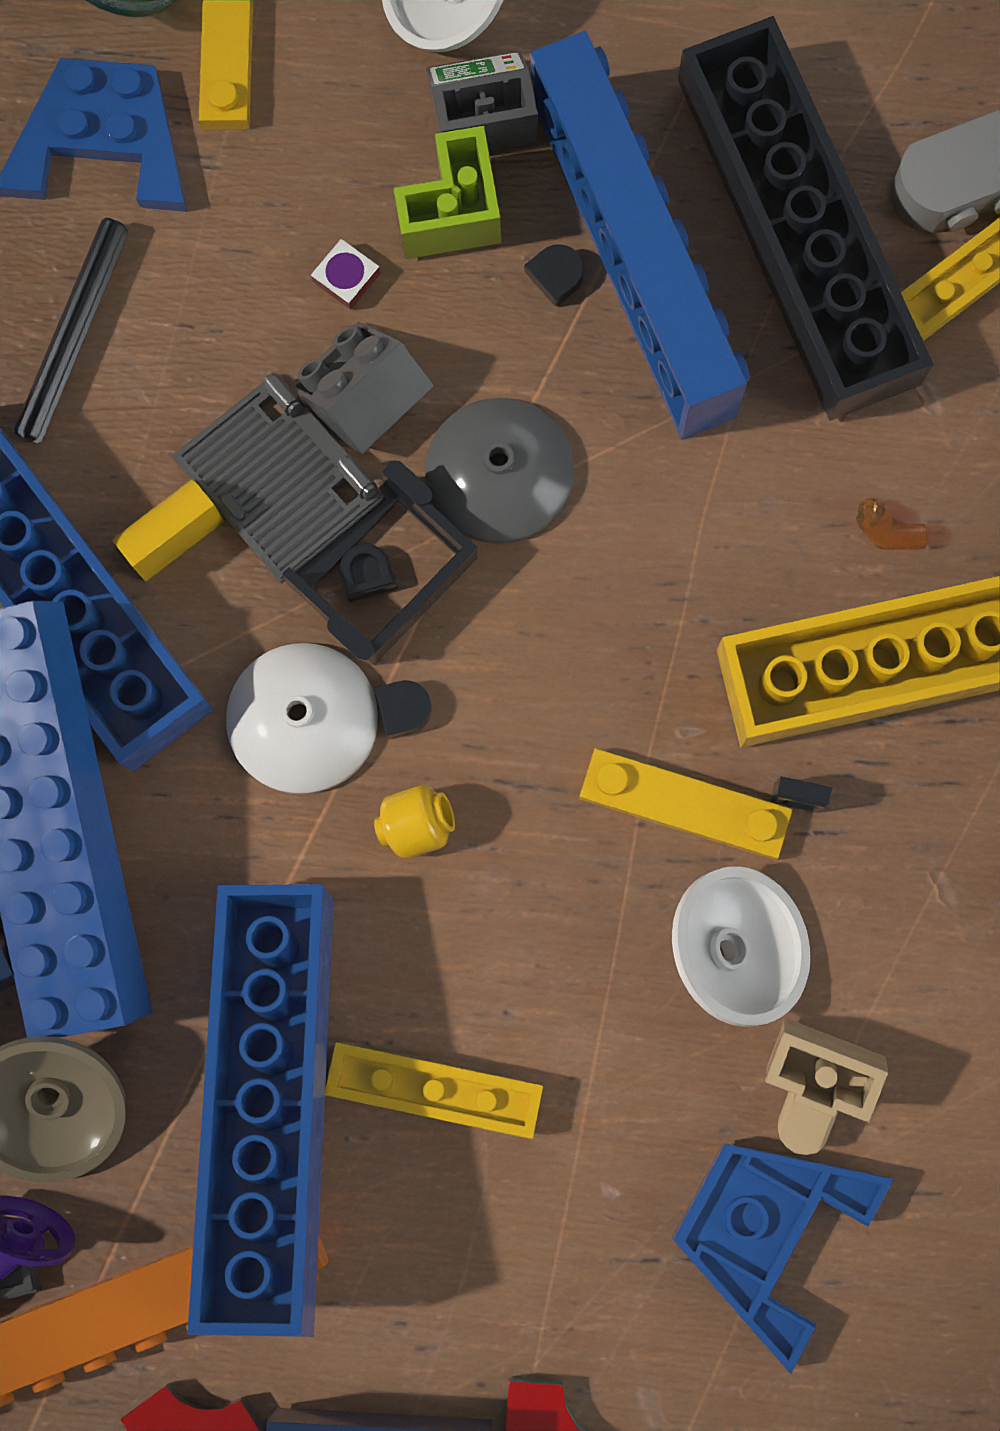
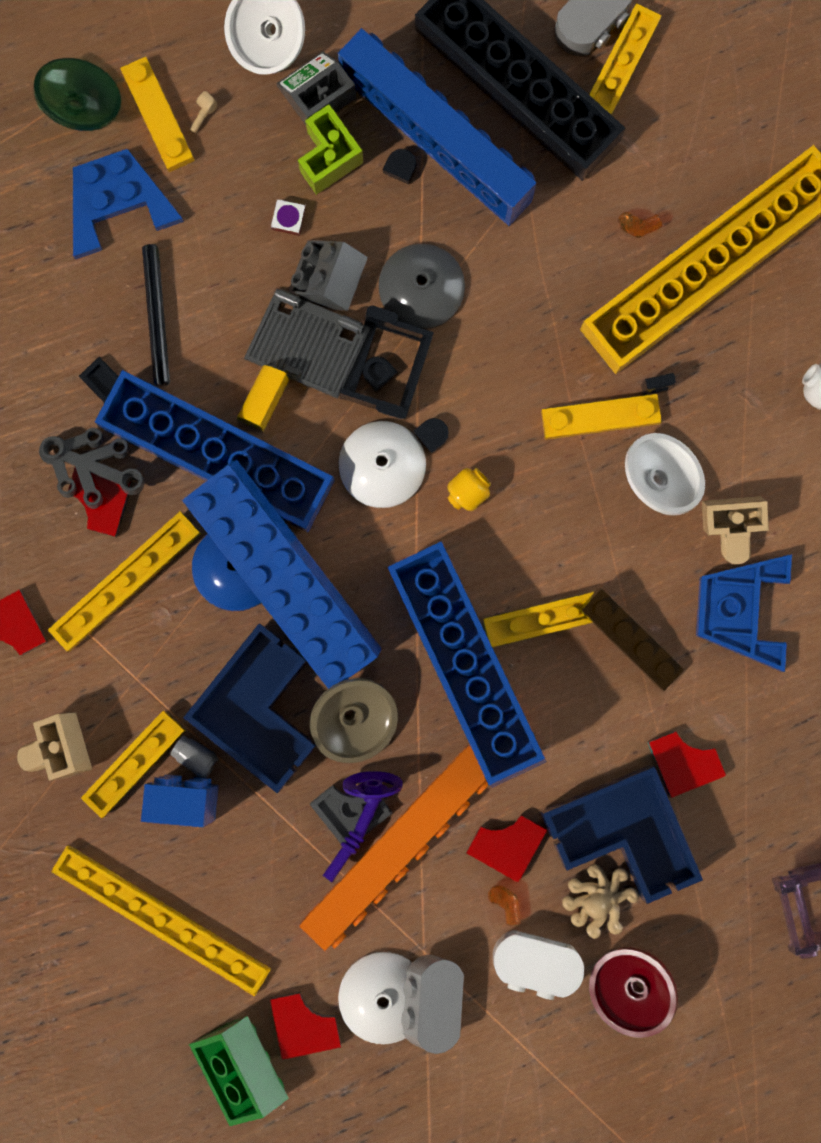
camera: 30 degrees left, 5 degrees up
none -> tan hand [190,91,217,134]
none -> dark brown plate [579,588,684,691]

